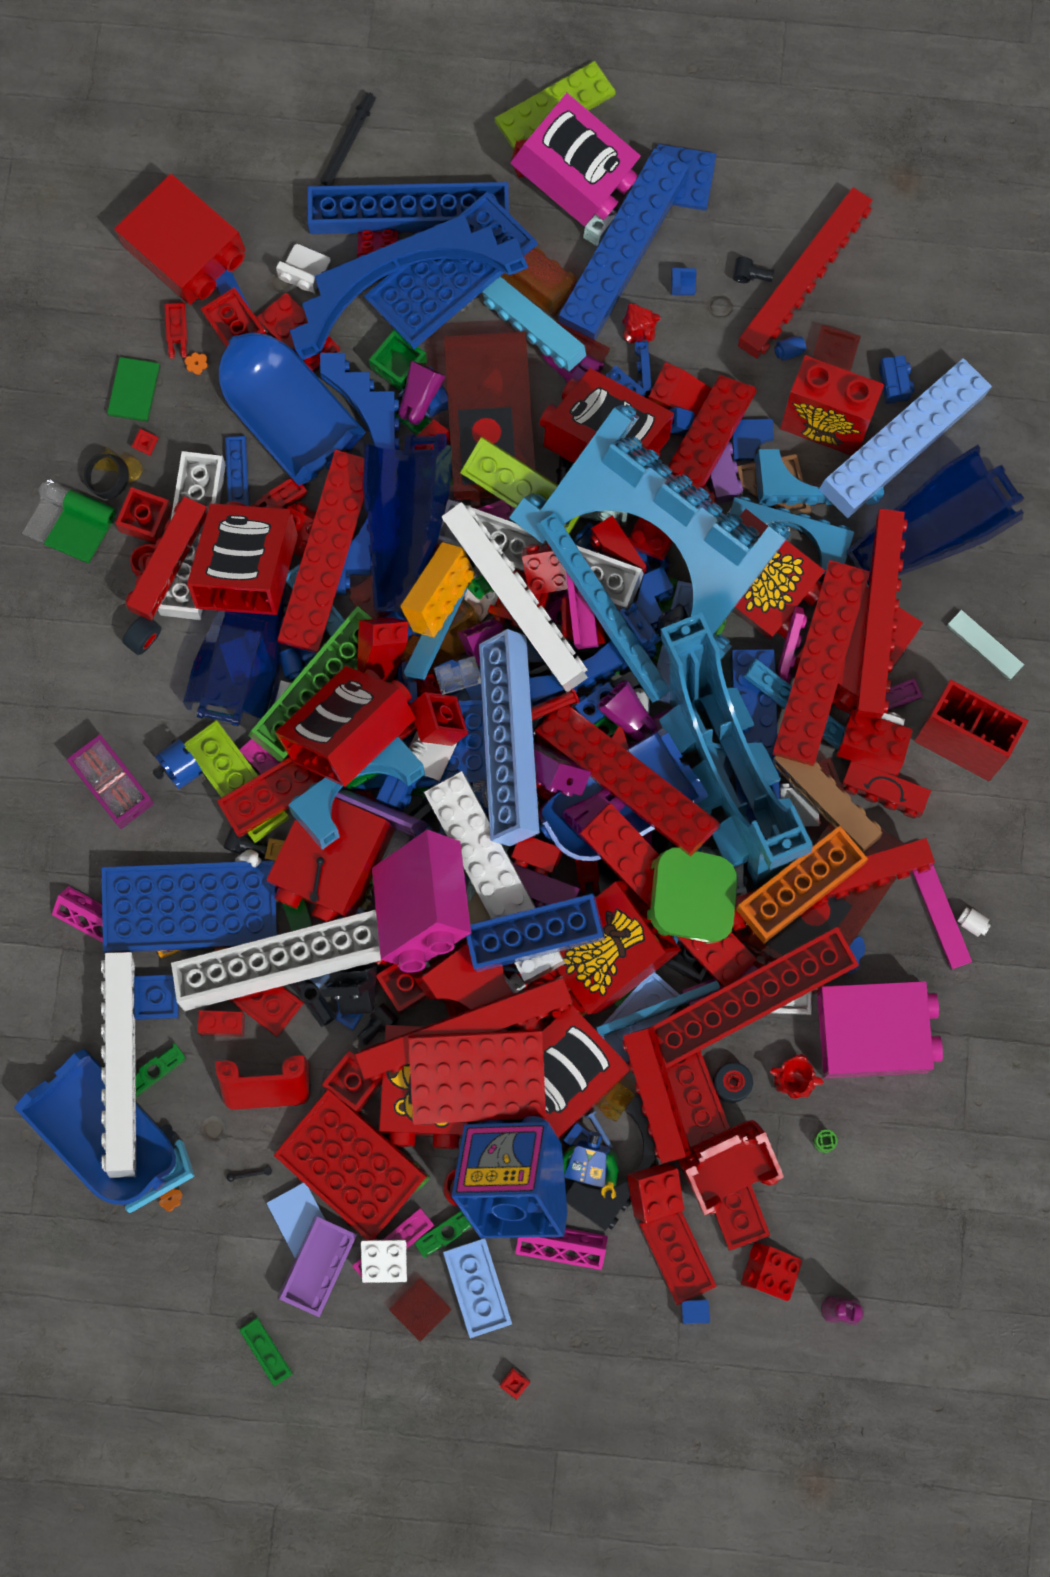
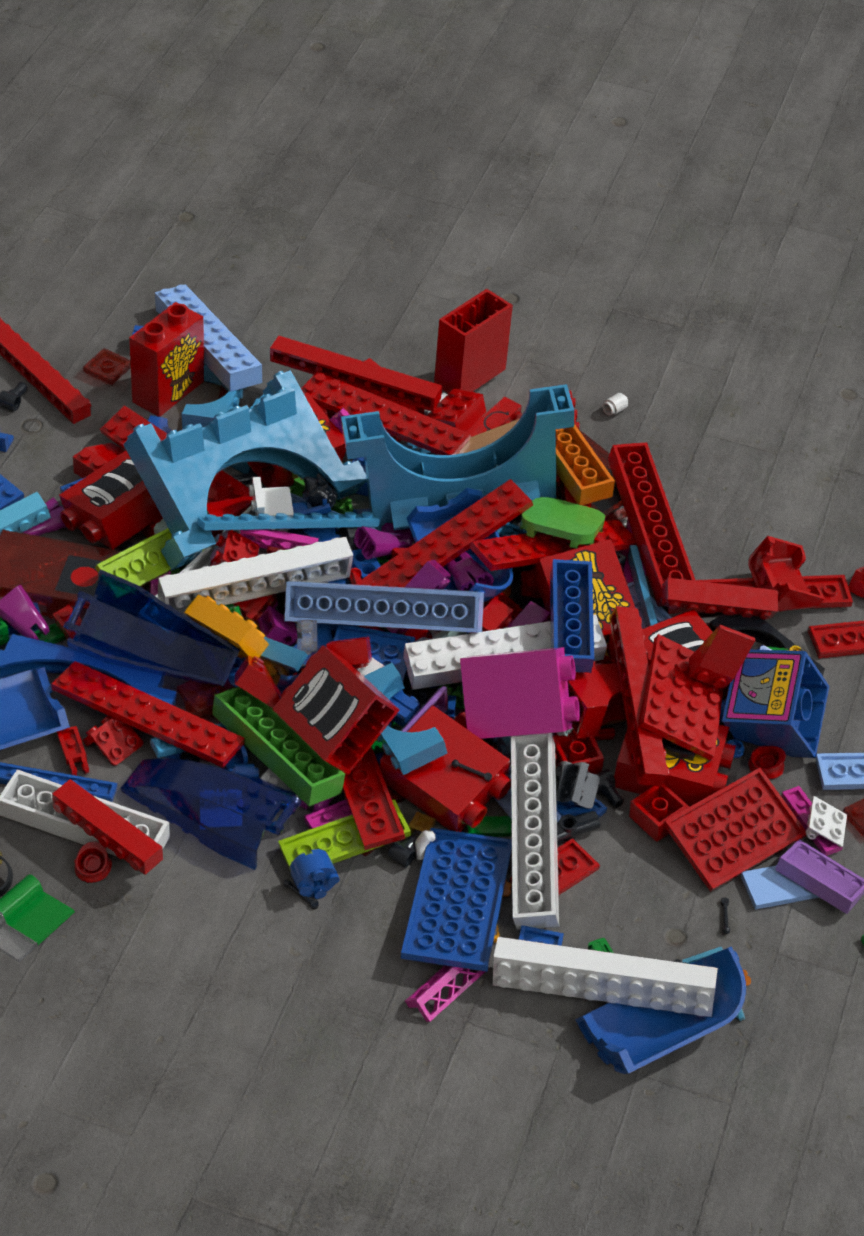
camera: 80 degrees left, 30 degrees down
clear brick [66,734,154,830] -> none
red brick [115,487,173,544] -> none
black wheel [122,616,161,655] -> none
red brick [187,501,298,615] -> none
red piece [198,1011,245,1037] -> none
red windscreen [216,1055,310,1110] -> none
green piece [415,1211,472,1258] -> none
dark pink fence [515,1228,608,1270] -> none
red hair [622,303,661,343] -> none
red brick [627,1163,685,1223] -> none
blue hinge [635,341,652,398] -> none
black wheel [713,1062,753,1103] -> none
red hair [770,1054,824,1099] -> none
blue brick [774,336,806,361] -> none
bright green wheel [813,1130,838,1153] -> none
dark pink brick [817,982,943,1079] -> none
clear blue windscreen [846,445,1025,586] -> none
dark pink tile [912,865,972,970] -> none
light aqua tile [947,610,1024,681] -> none
none -> white bracket [249,477,294,516]
none -> red slope [689,625,755,690]

